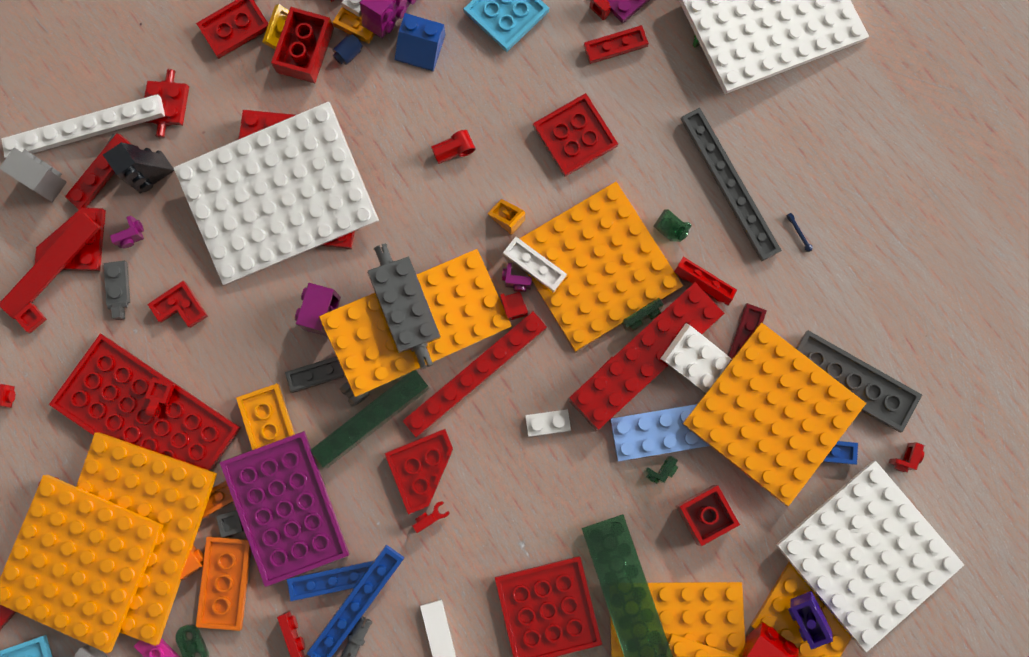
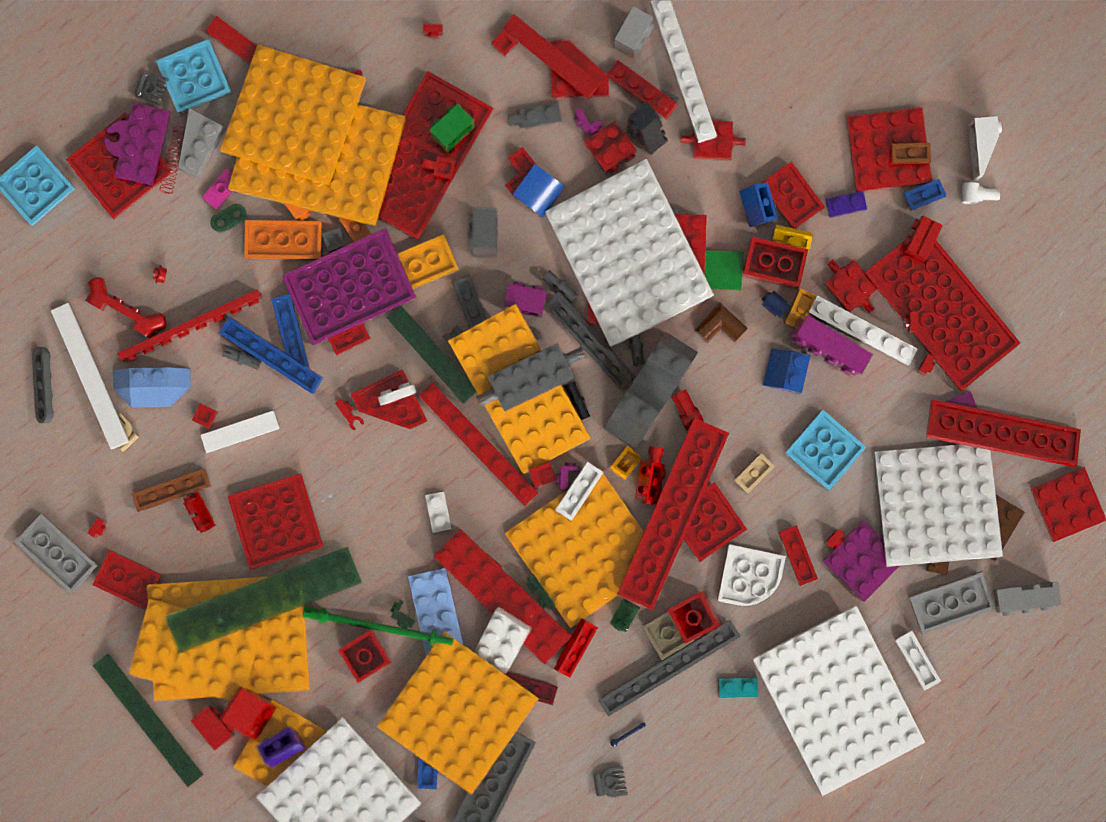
camera: 80 degrees right, 5 degrees up
none -> green bar [303,606,454,647]
none -> red plate [328,323,371,356]
none -> white plate [378,383,416,405]
none -> green brick [430,104,475,153]
none -> dark grey brick [469,208,498,257]
none -> blue slope [513,164,565,218]
none -> dark grey pin [542,270,579,303]
none -> dark grey plate [545,292,636,390]
none -> black pin [564,381,591,420]
none -> red plate [584,121,637,174]
none -> dark grey piece [593,766,628,797]
none -> dark grey piece [604,332,698,449]
none -> red plate [617,418,729,610]
none -> dark grey pin [628,333,645,366]
none -> red brick [635,446,666,505]
none -> dark tan plate [642,611,695,660]
none -> red slope [667,591,722,644]
none -> reddish brown brick [694,302,748,343]
none -> green tile [705,250,743,291]
none -> white plate [717,545,786,606]
none -> teal plate [719,678,758,698]
none -> tan plate [734,453,775,494]
none -> blue brick [739,182,778,227]

